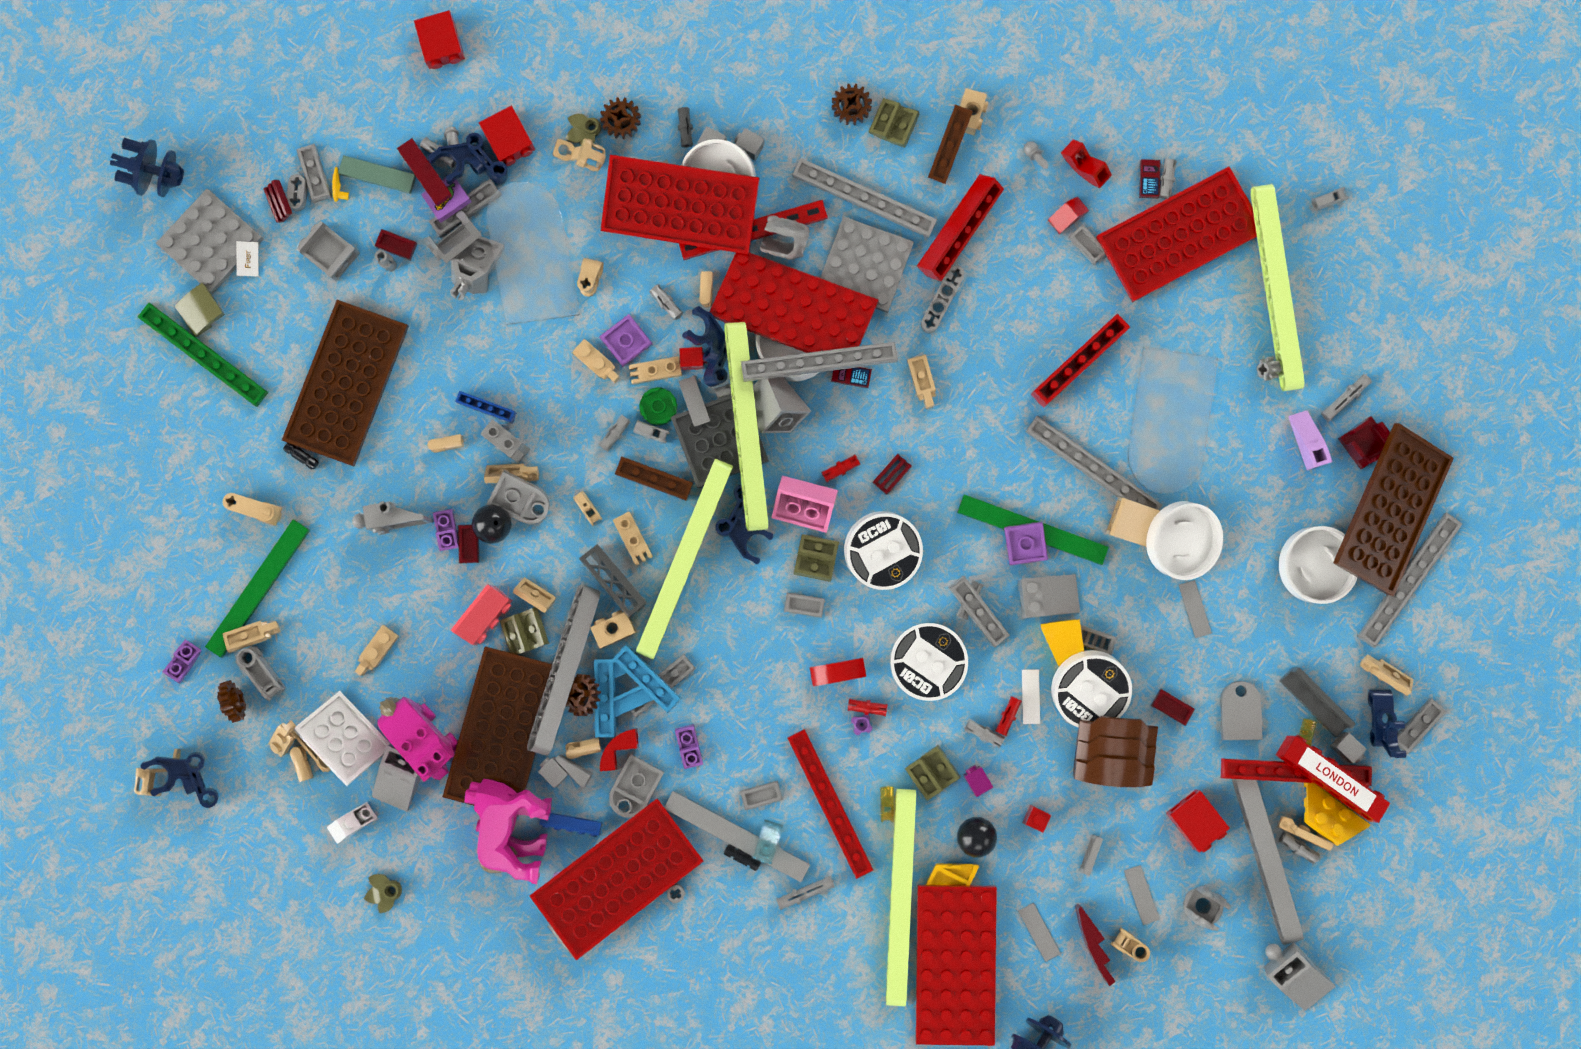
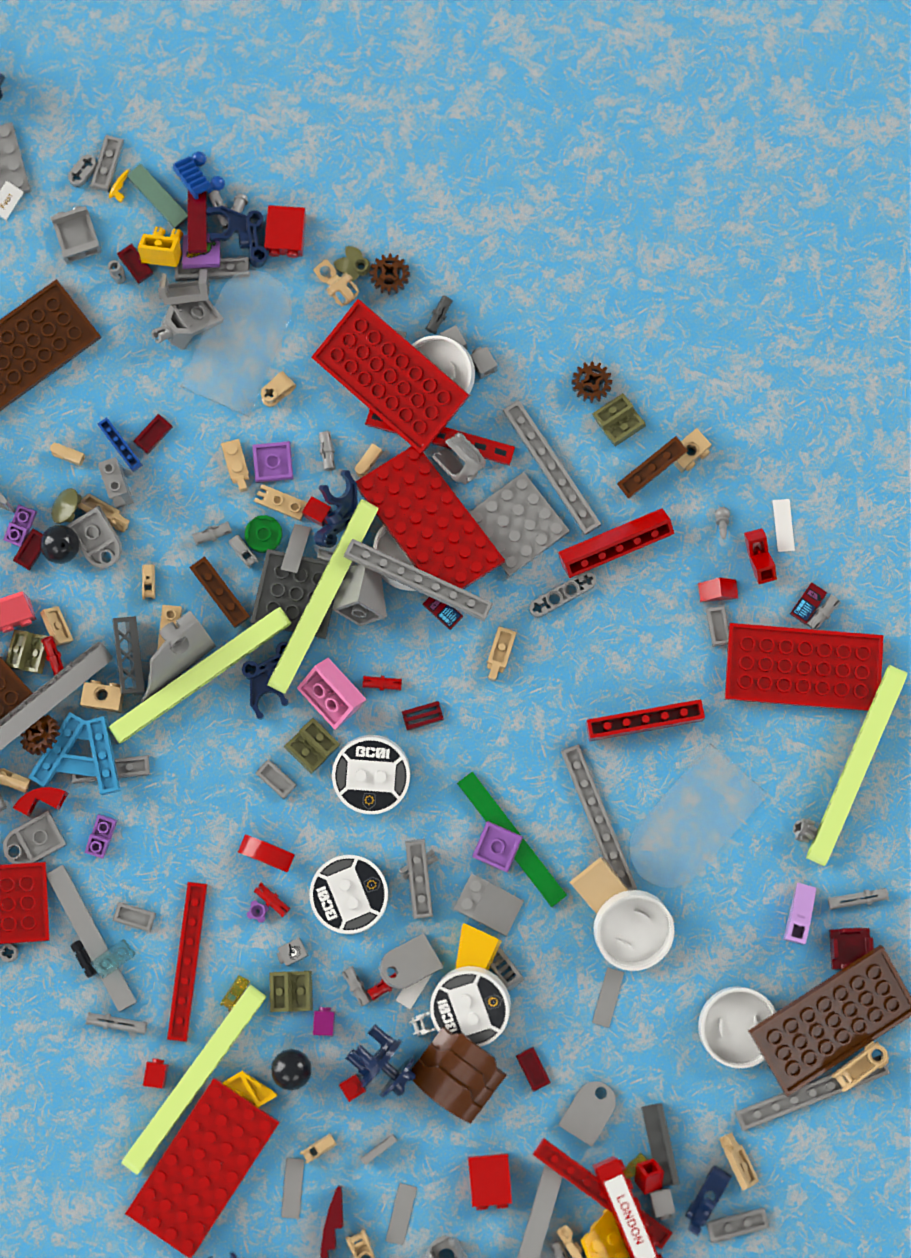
camera: 30 degrees right, 5 degrees down
dark red tile [263,180,293,223] -> none
red brick [413,10,465,69] -> none
none -> red pin [41,636,64,676]
none -> olive dish [51,488,82,524]
none -> dark red tile [133,414,173,455]
none -> yellow brick [138,226,183,267]
none -> light grey panel [141,611,216,703]
none -> red brick [143,1058,169,1089]
none -> blue gear [173,151,225,200]
none -> light grey brick [277,938,308,967]
none -> tan bar [300,1133,337,1164]
none -> dark blue piece [345,1024,416,1098]
none -> light grey tile [379,933,443,989]
none -> white piece [409,1011,437,1036]
none -> red brick [634,1158,664,1195]
none -> white sticker [773,499,795,552]
none -> tan piece [831,1041,890,1092]

